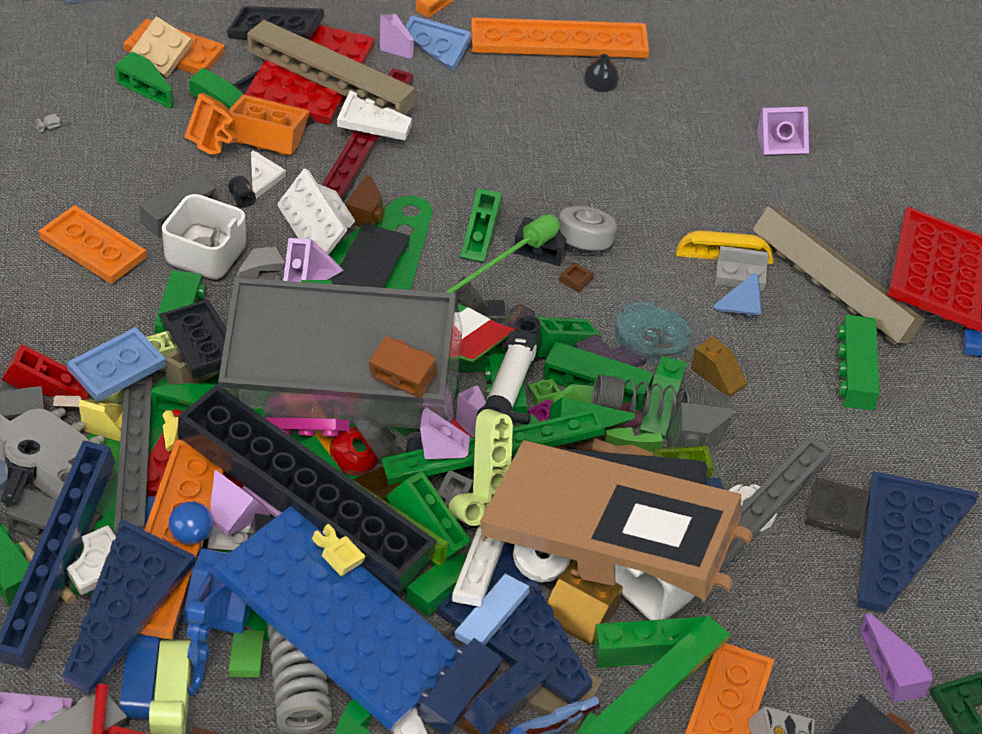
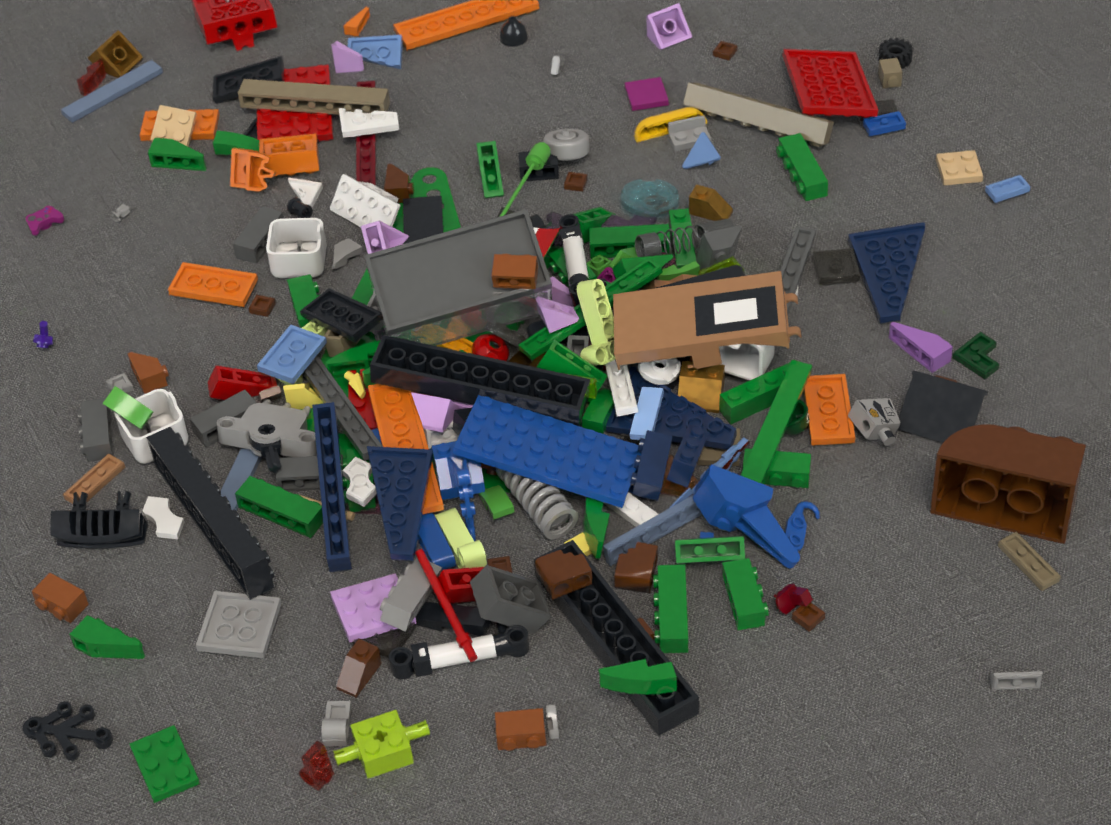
camera: 15 degrees left, 0 degrees up
blue hair [168,501,214,545] -> none
dark pink plate [265,417,349,436] -> none
light yellow plate [312,524,365,576] -> none
none -> reddish brown tile [249,295,276,317]
none -> light grey tile [550,56,564,75]
none -> magenta tile [624,77,669,111]
none -> reddish brown tile [713,41,738,61]
none -> dark green helmet [785,399,810,436]

